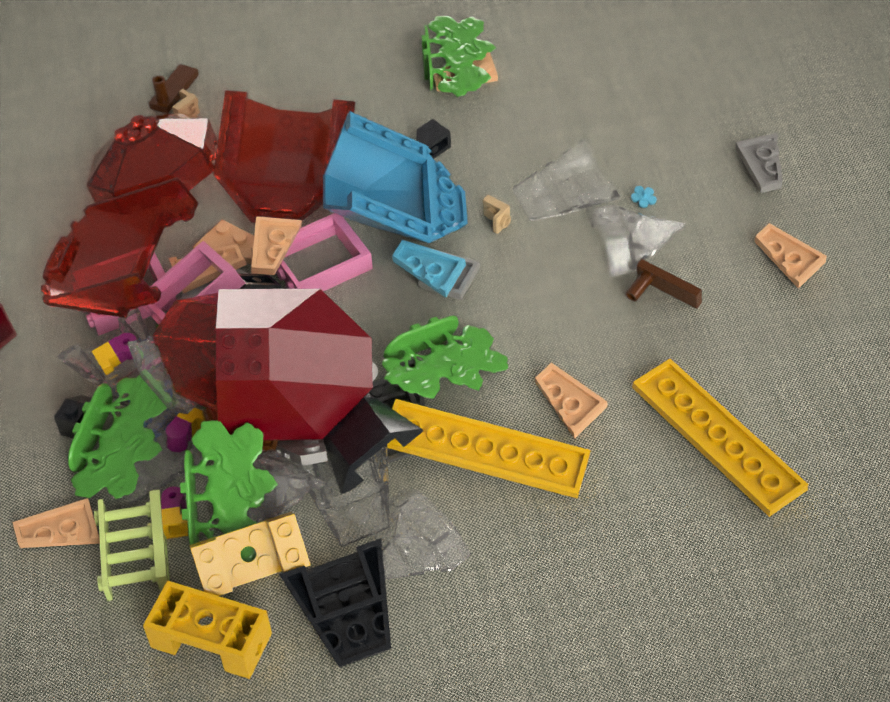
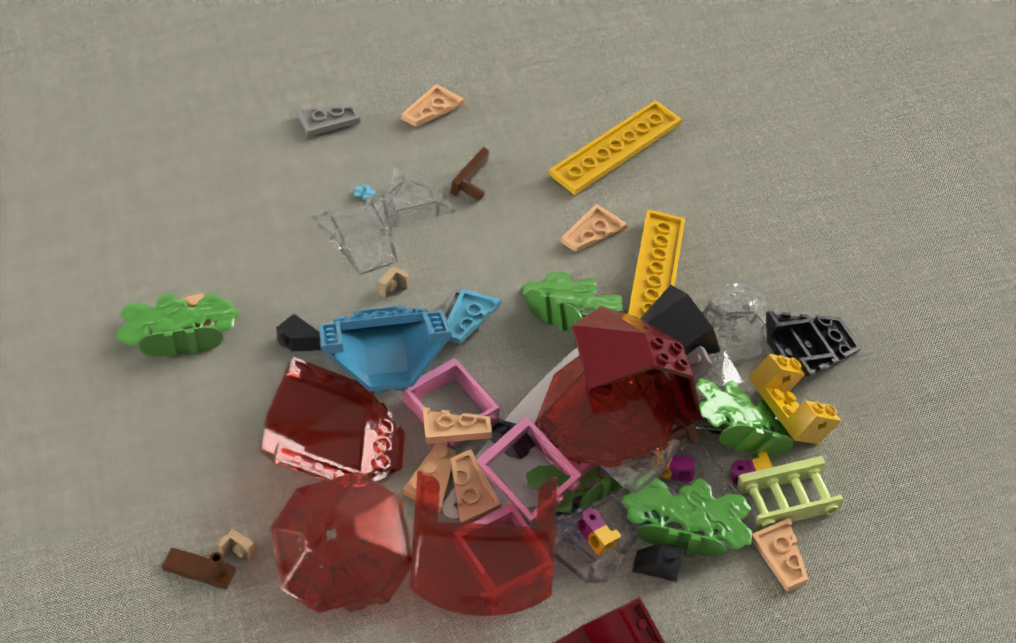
camera: 100 degrees left, 0 degrees up
yellow plate [143,580,272,679] -> none

